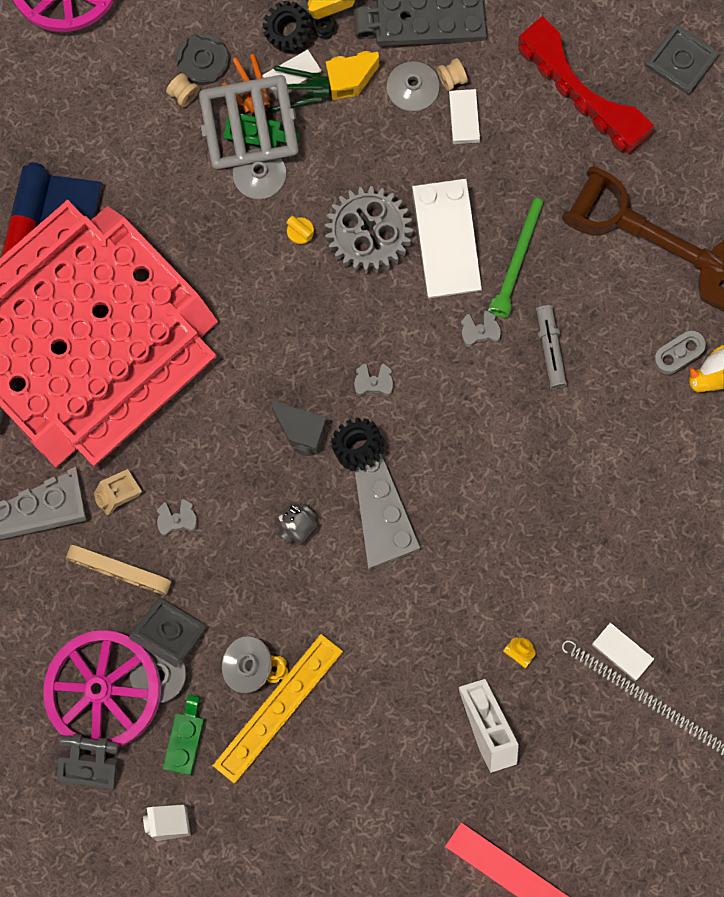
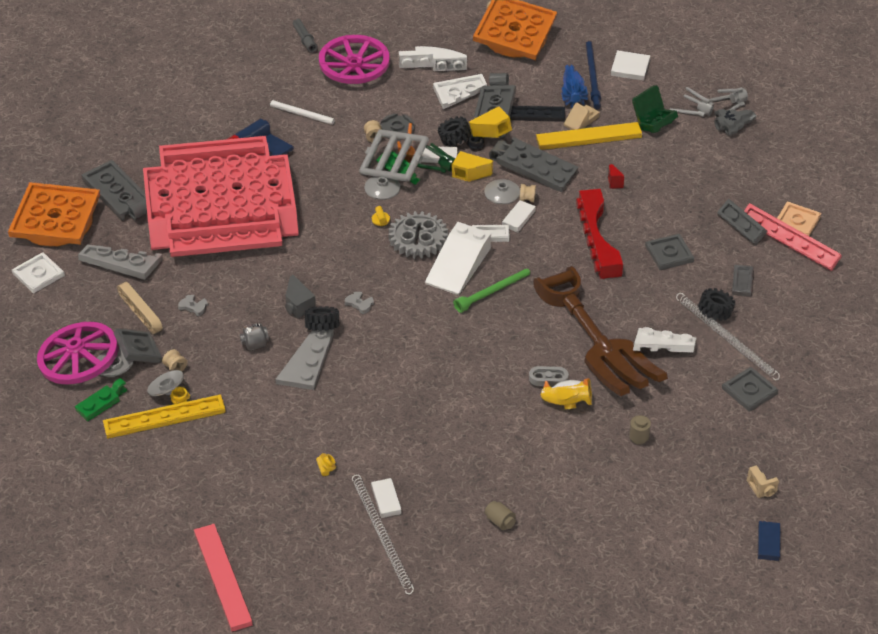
camera: 30 degrees right, 30 degrees down
dark grey plate [57,734,119,789] -> none
tan bracket [94,469,142,515] -> none
white slope [143,805,191,841] -> none
white slope [459,679,518,773] -> none
light grey piece [461,311,501,347] -> none
light grey pin [536,305,567,389] -> none
none -> tan wheel [162,349,187,371]
none -> white bar [270,100,335,125]
none -> white tile [472,225,509,242]

